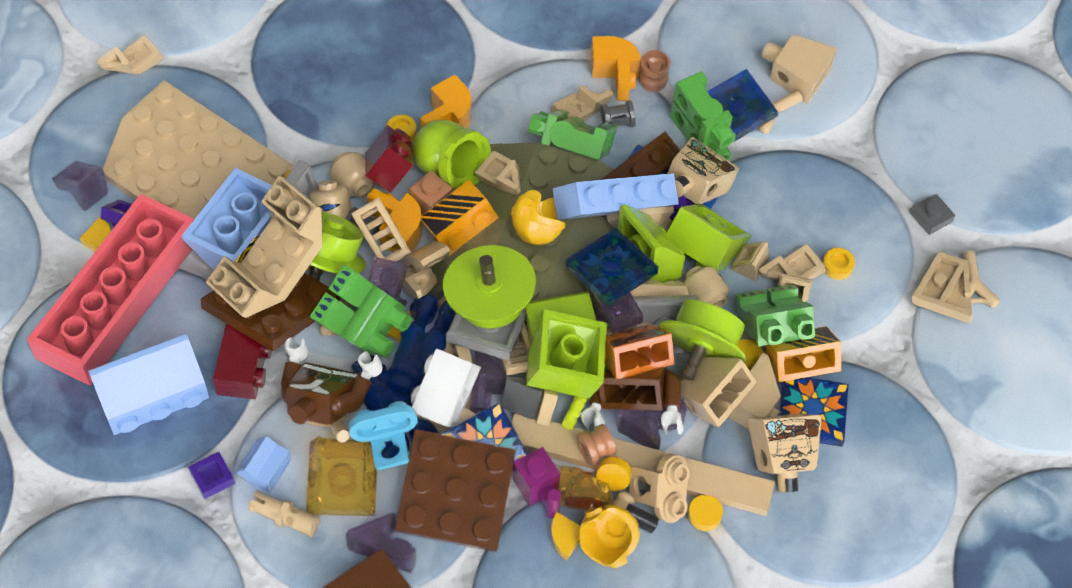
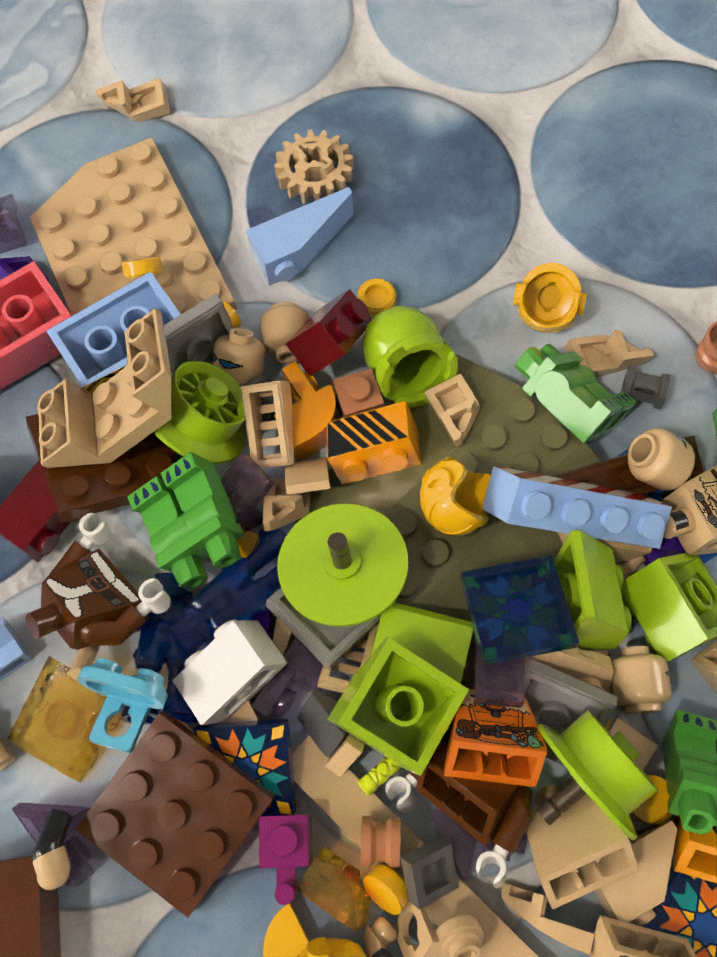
camera: 35 degrees right, 10 degrees up
light orange brick [420,74,471,129] -> none
light orange brick [591,36,641,101] -> none
none -> arm [32,809,72,890]
none -> yellow tile [121,256,163,278]
none -> light blue slope [246,187,354,286]
none -> tan gear [274,129,354,204]
none -> dark grey plate [400,836,459,909]
none -> tan slope [500,883,594,955]
none -> yellow cap [513,262,587,333]
none -> tan head [628,428,695,491]

